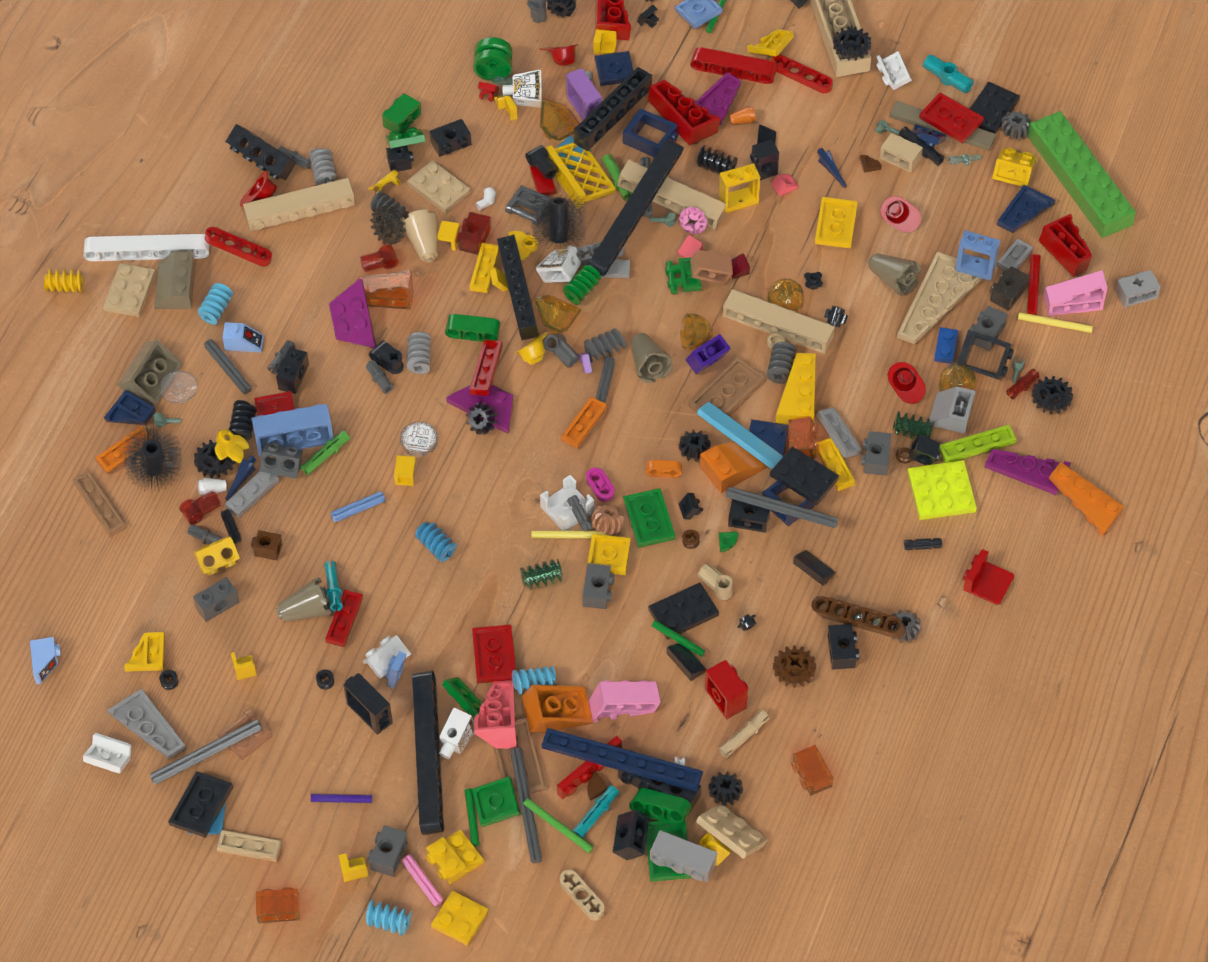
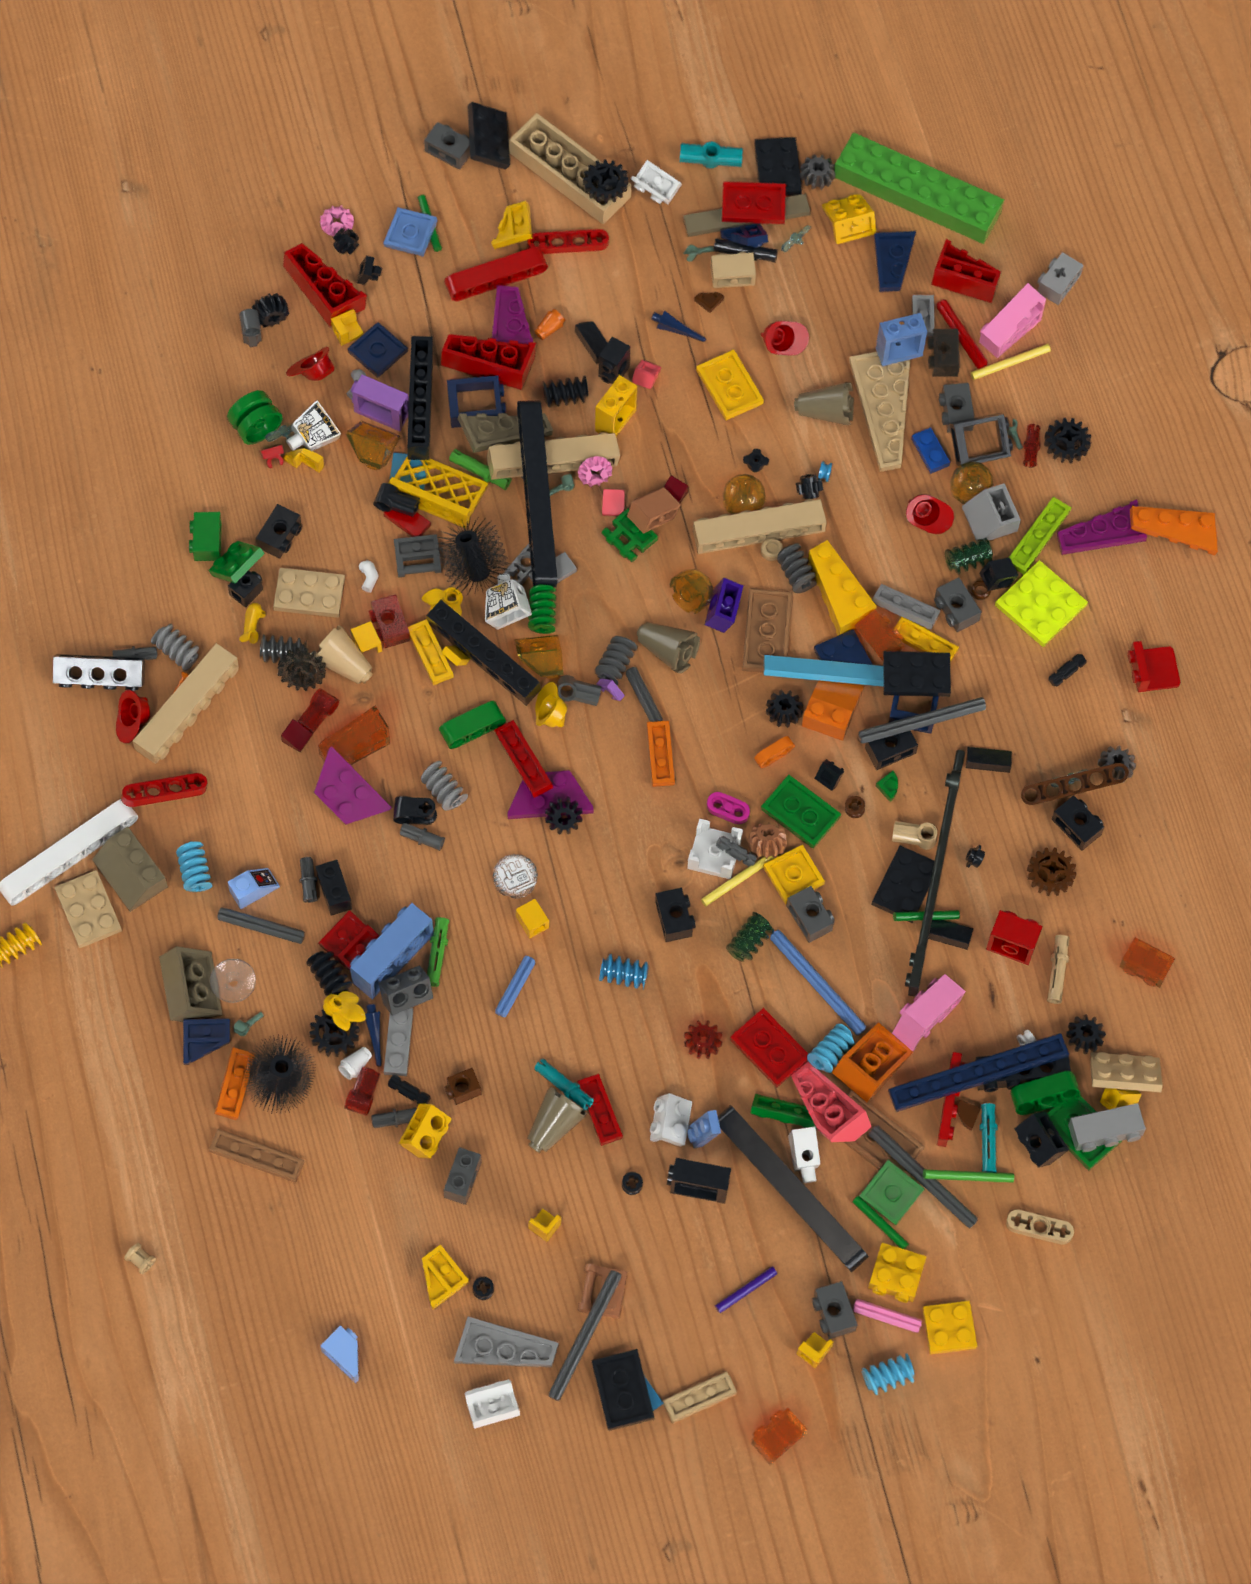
camera: 40 degrees left, 10 degrees up
none -> dark red slope [281,719,313,752]
none -> dark tan wing [457,413,553,453]
none -> black brick [655,888,696,942]
none -> clear red gear [684,1020,723,1059]
none -> medium blue axle [770,930,866,1035]
none -> dark azure bush [818,461,833,482]
none -> pearl dark grey bar [905,750,965,997]

